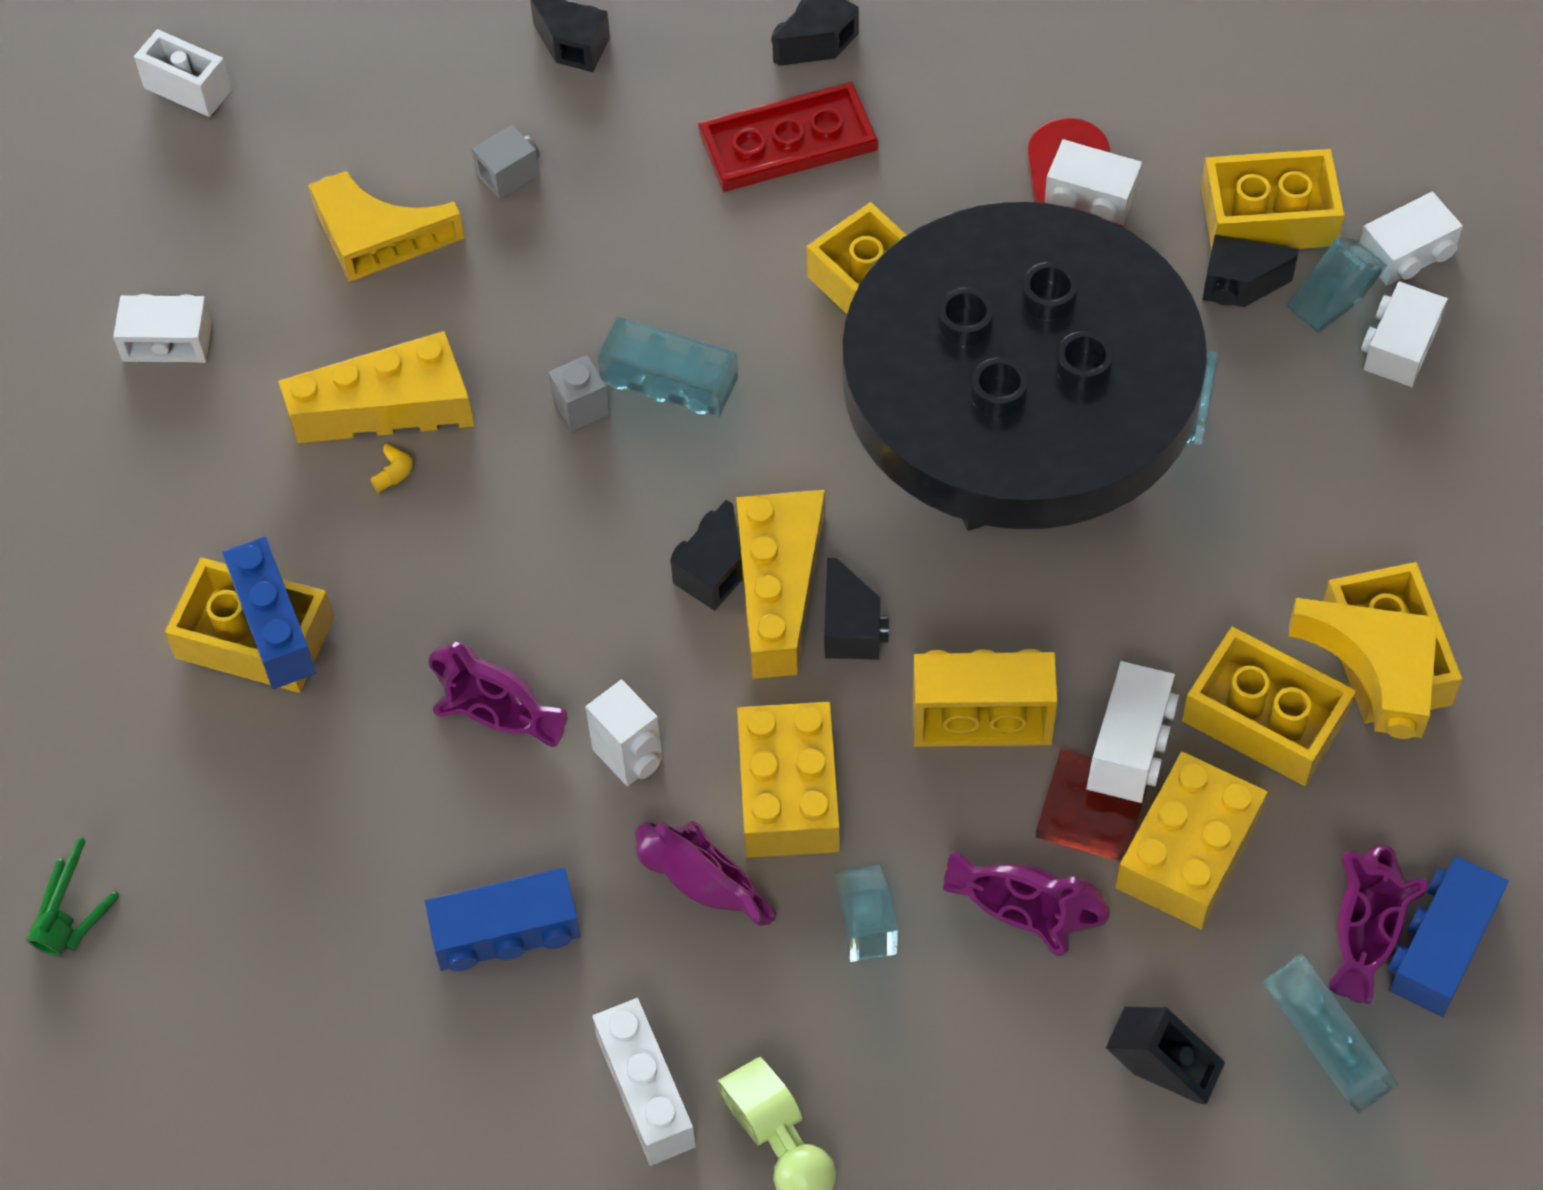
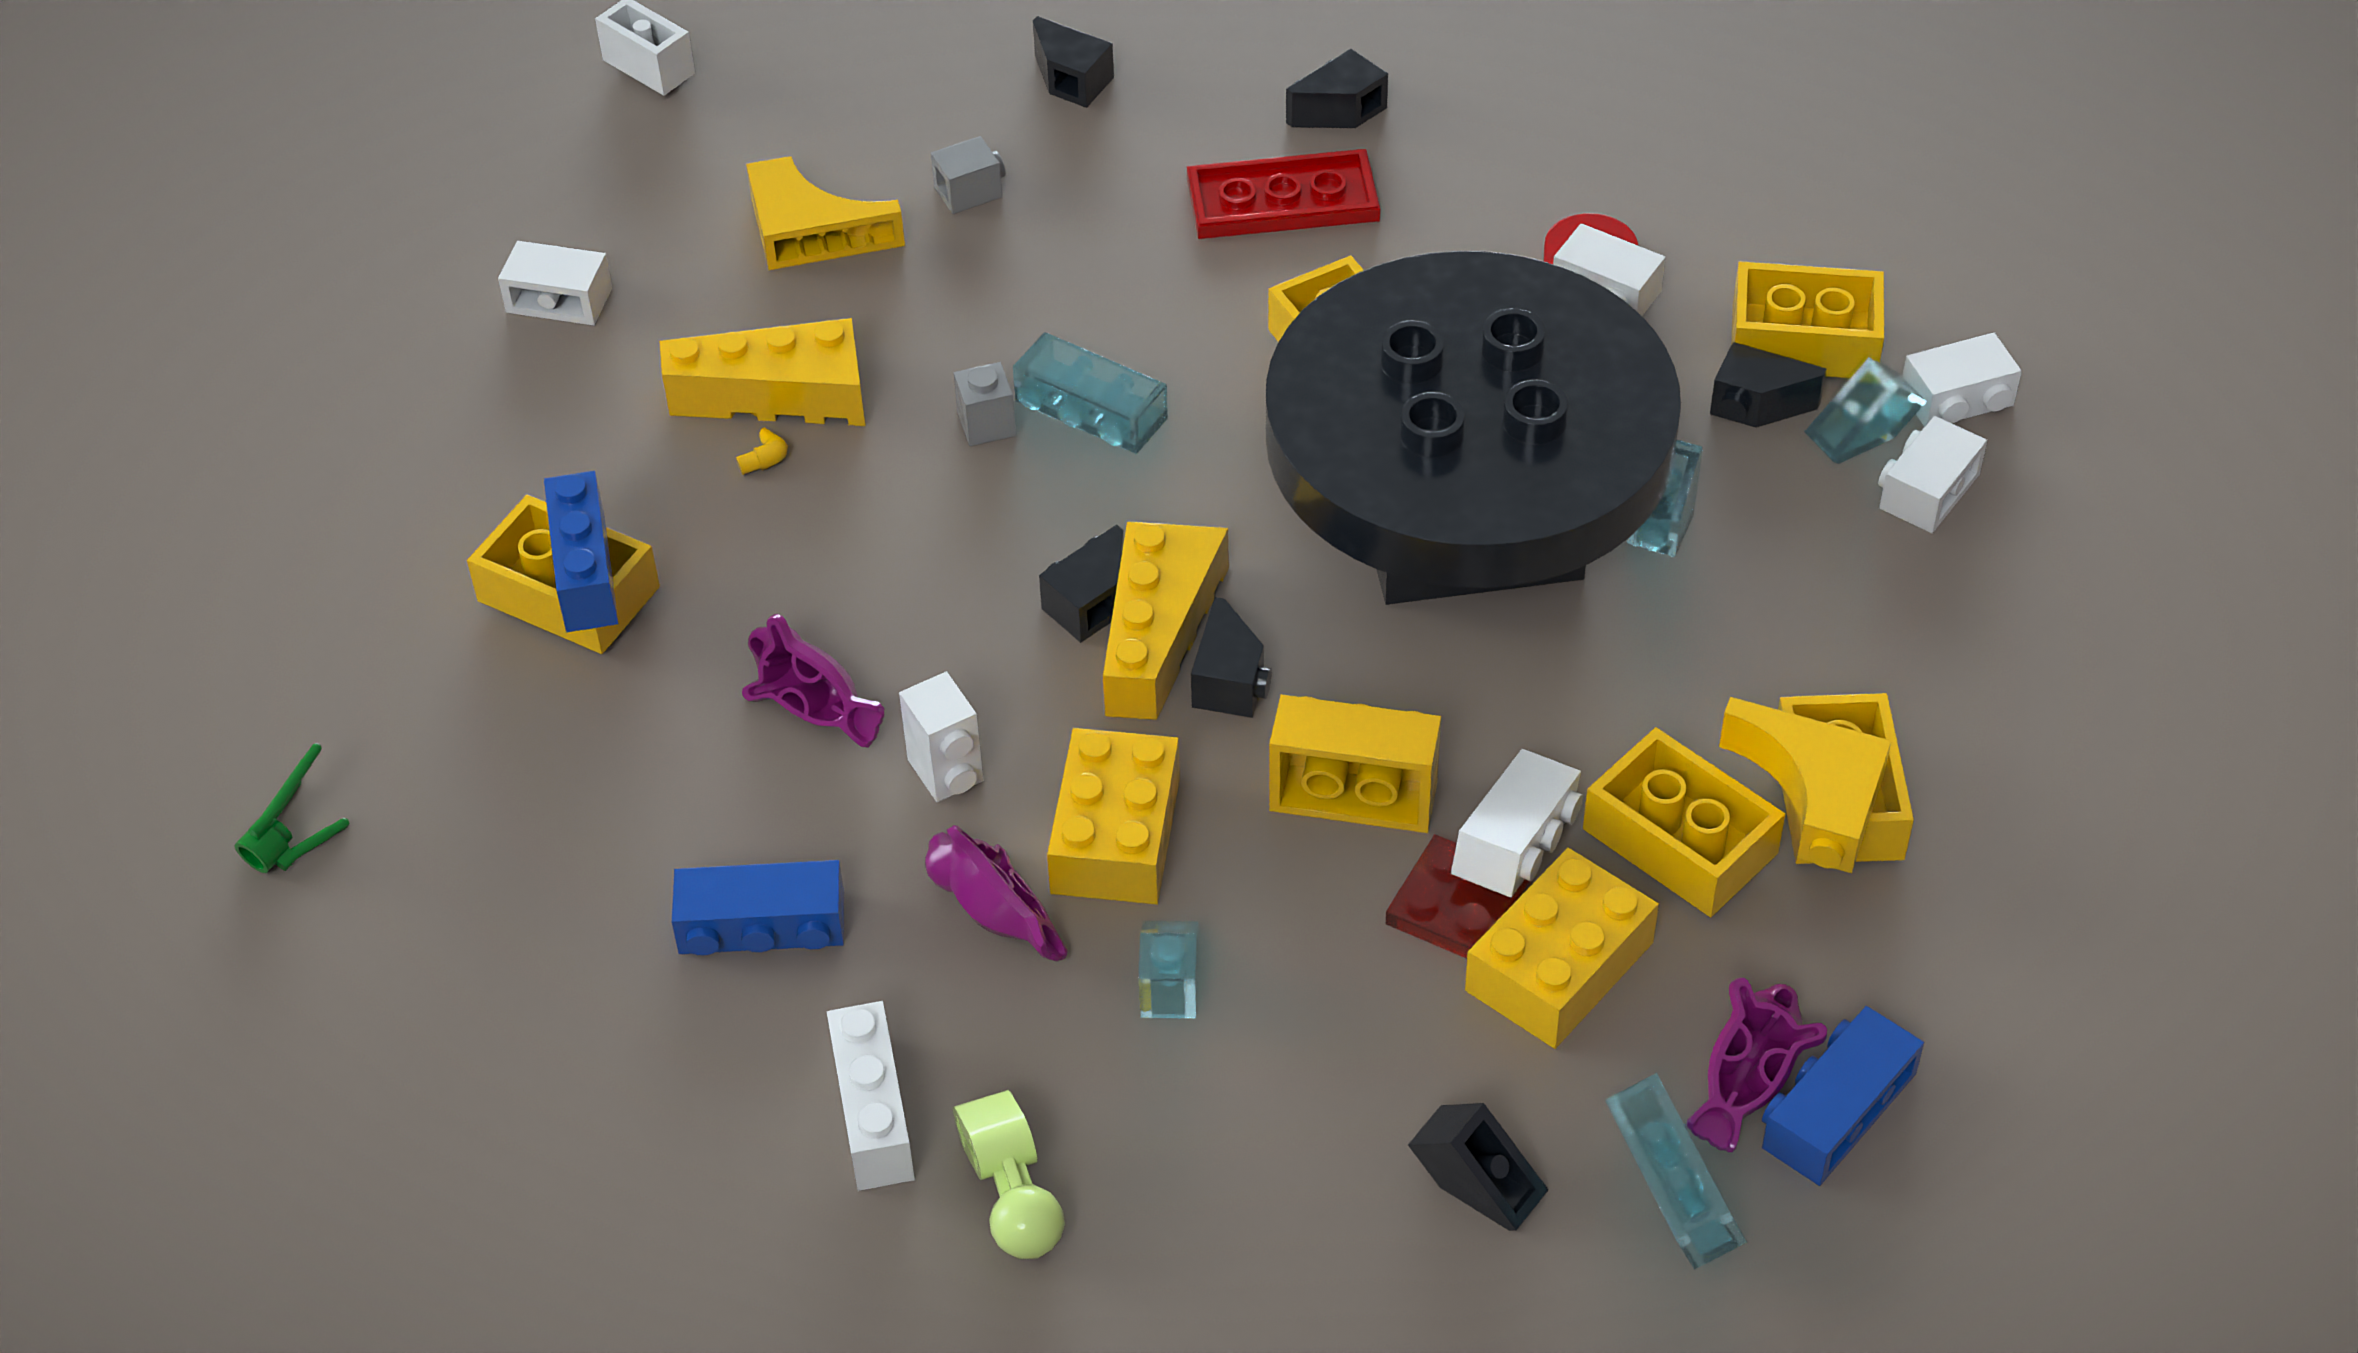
camera: 10 degrees right, 10 degrees down
magenta animal [943,851,1110,956] -> none

